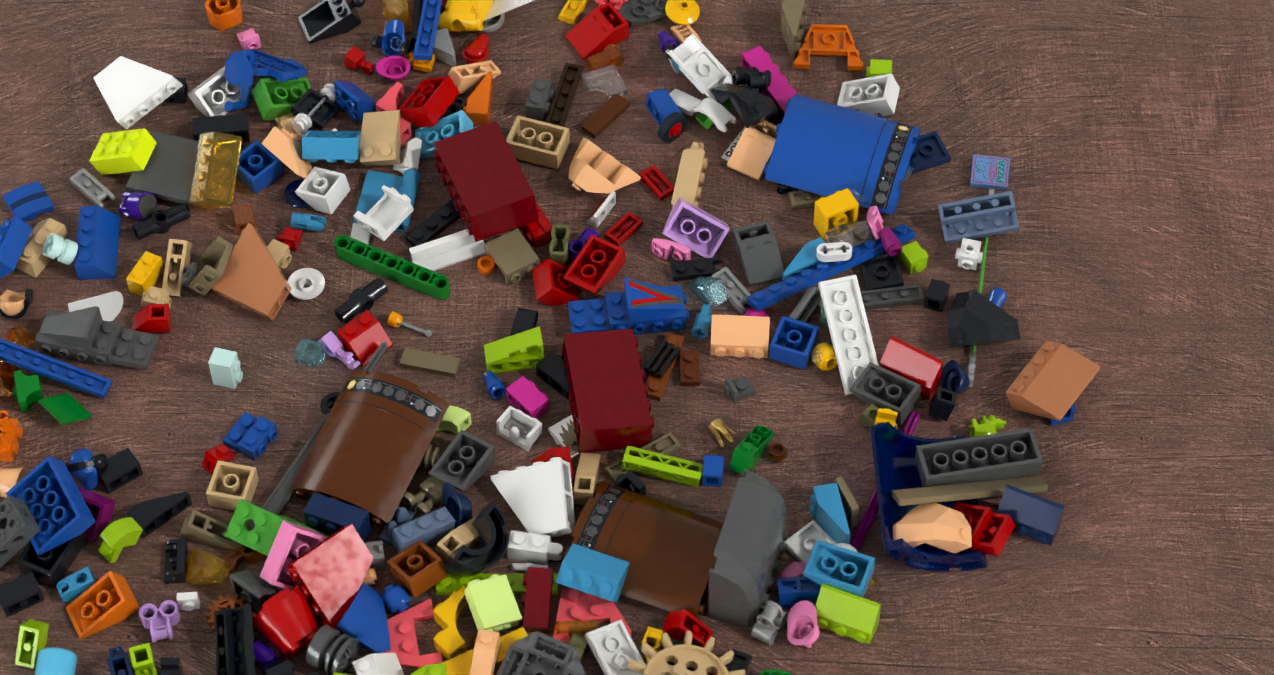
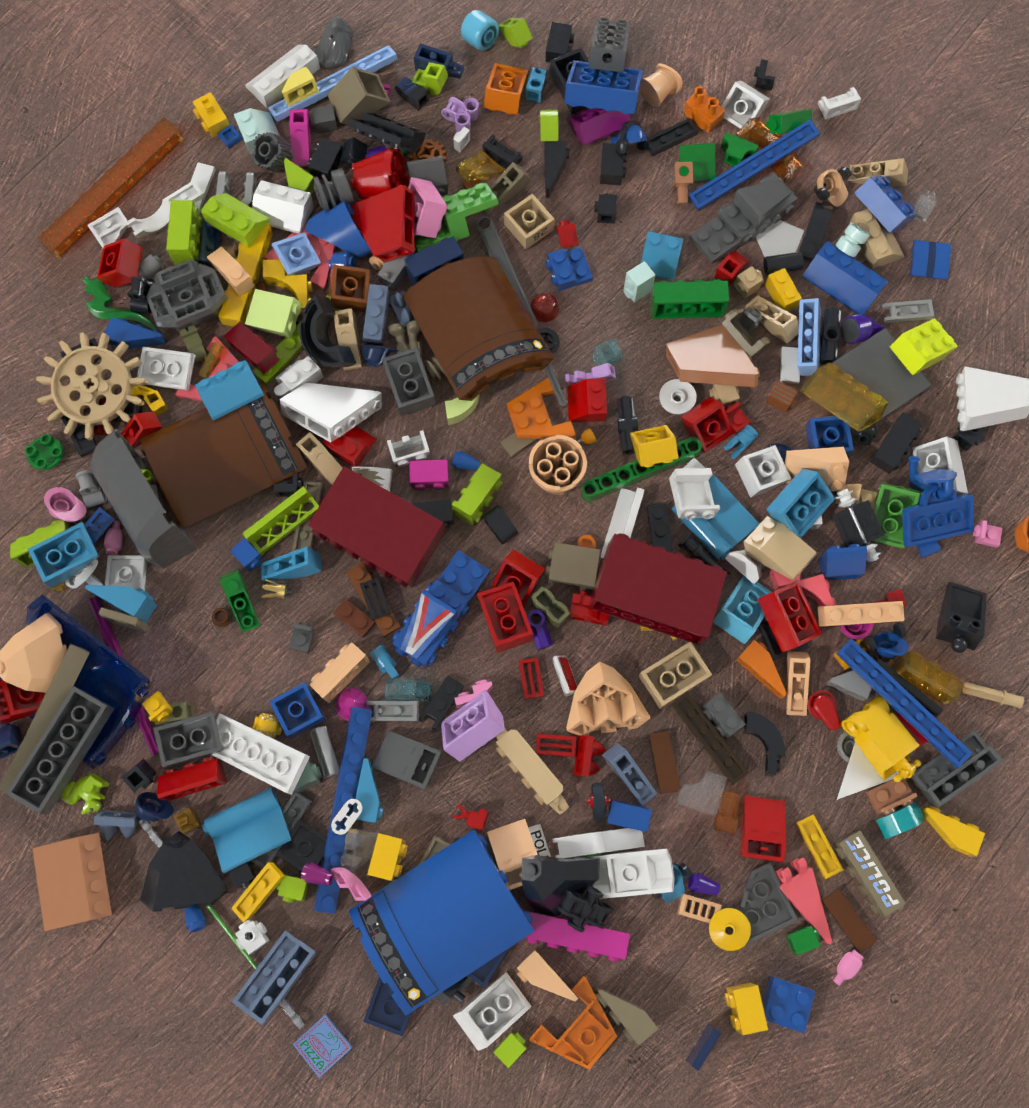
camera: 130 degrees right, 20 degrees up
none -> sand blue tile [94,810,140,841]
none -> pearl gold piece [174,808,201,835]
none -> dark azure door [202,787,292,873]
none -> yellow plate [231,862,285,923]
none -> dark azure slope [261,547,322,582]
none -> light blue slope [272,232,321,276]
none -> red piece [453,805,489,832]
none -> orange wing [506,378,576,439]
none -> light nougat slope [517,950,578,1001]
none -> light nougat cone [529,435,587,495]
none -> clear red hair [531,292,559,322]
none -> red tile [573,735,606,777]
none -> black brick [594,193,617,224]
none -> sand blue slope [602,743,658,806]
none -> yellow slope [630,425,678,467]
none -> dark azure slope [641,231,683,281]
none -> black tile [647,118,698,157]
none -> green brick [650,279,729,319]
none -> nougat bracket [672,162,693,204]
none -> black pin [678,533,731,579]
none -> red slope [681,397,734,453]
none -> black arch [743,711,785,777]
none -> black pin [763,252,804,275]
none -> white tile [780,347,800,384]
none -> black arch [798,201,833,259]
none -> light blue brick [798,298,821,376]
none -> light nougat brick [818,601,904,626]

